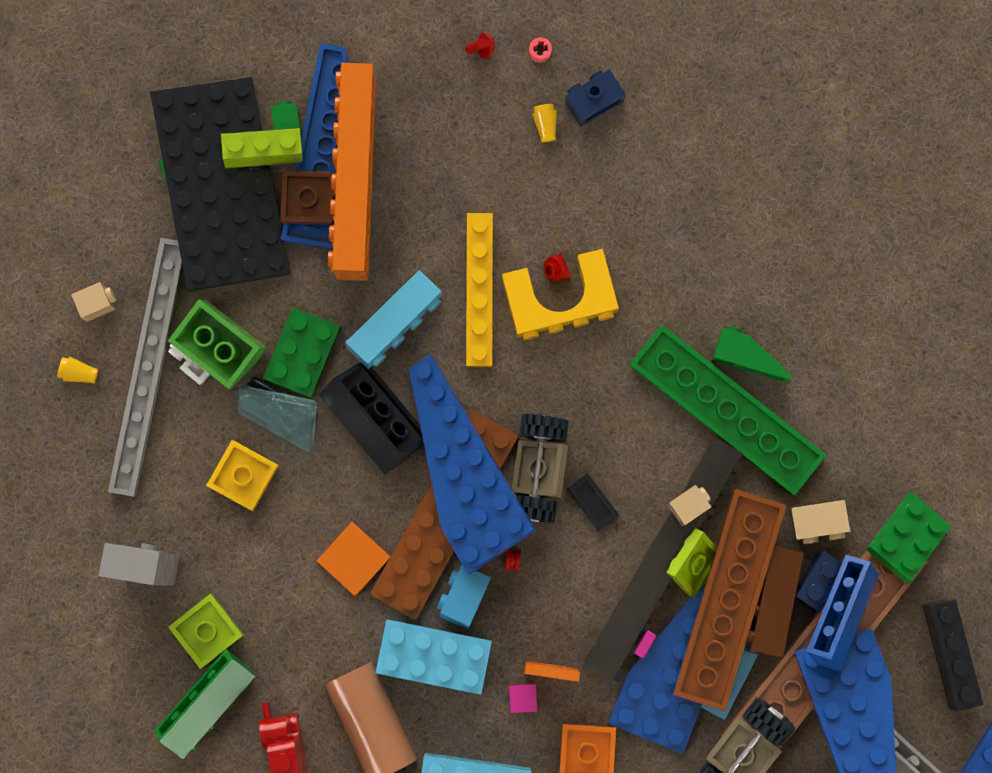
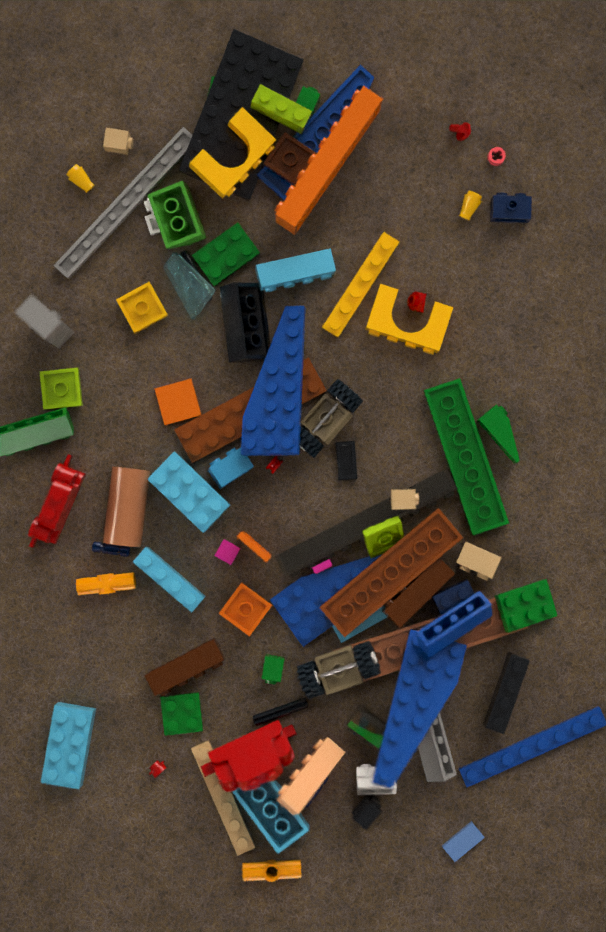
camera: 30 degrees right, 5 degrees up
none -> yellow arch [189,107,276,199]

